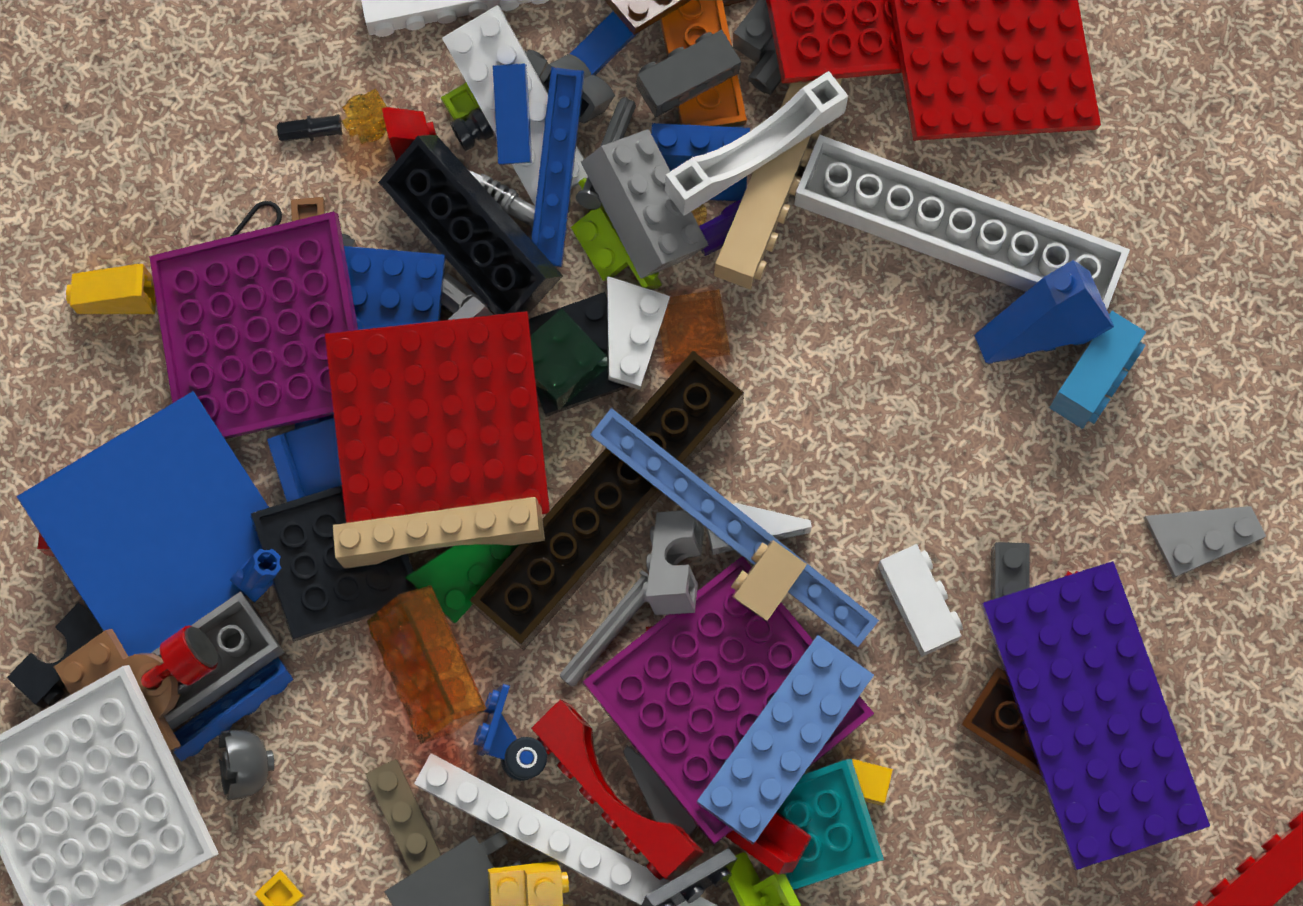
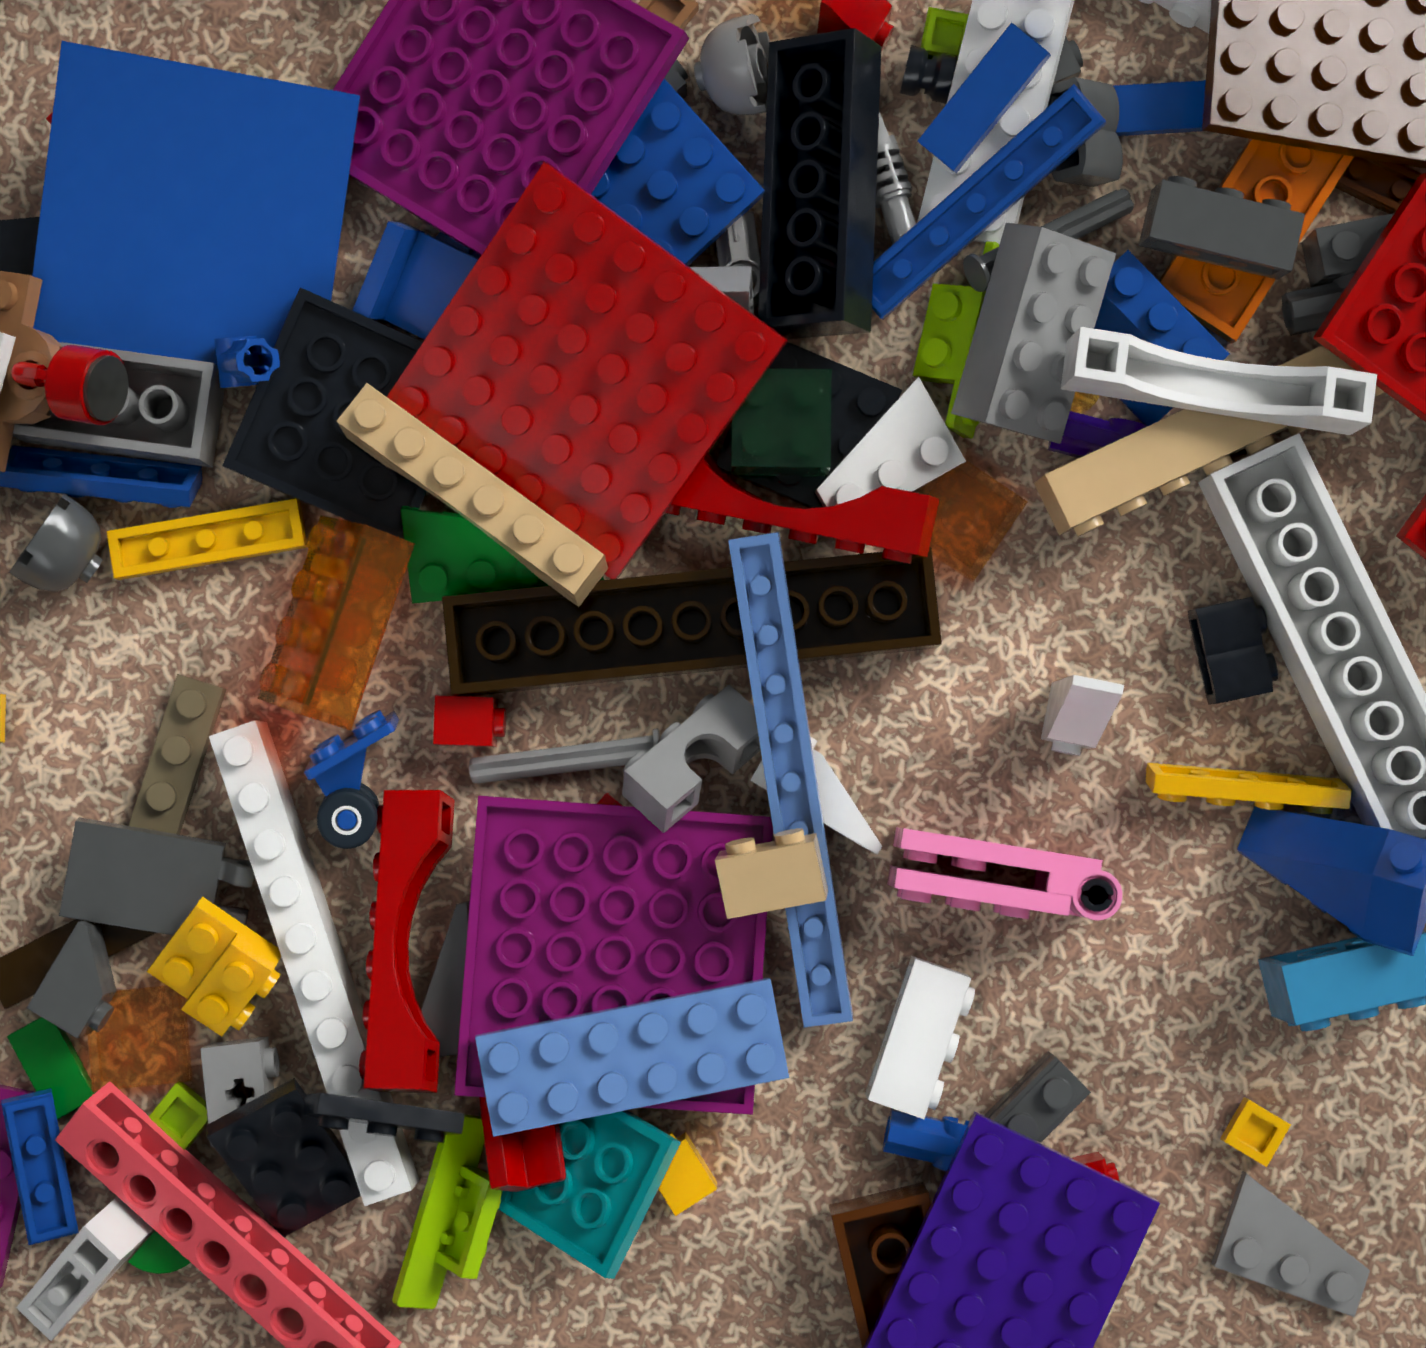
camera: 45 degrees right, 10 degrees up
none -> yellow plate [106,498,308,580]
none -> red brick [433,695,506,747]
none -> red arch [665,453,940,564]
none -> light grey cylinder [694,14,770,115]
none -> blue piece [882,1108,970,1171]
none -> bright pink hinge [887,827,1122,920]
none -> white slope [1041,675,1124,756]
none -> yellow plate [1145,763,1352,814]
none -> black brick [1188,597,1278,705]
none -> yellow plate [1220,1097,1291,1167]

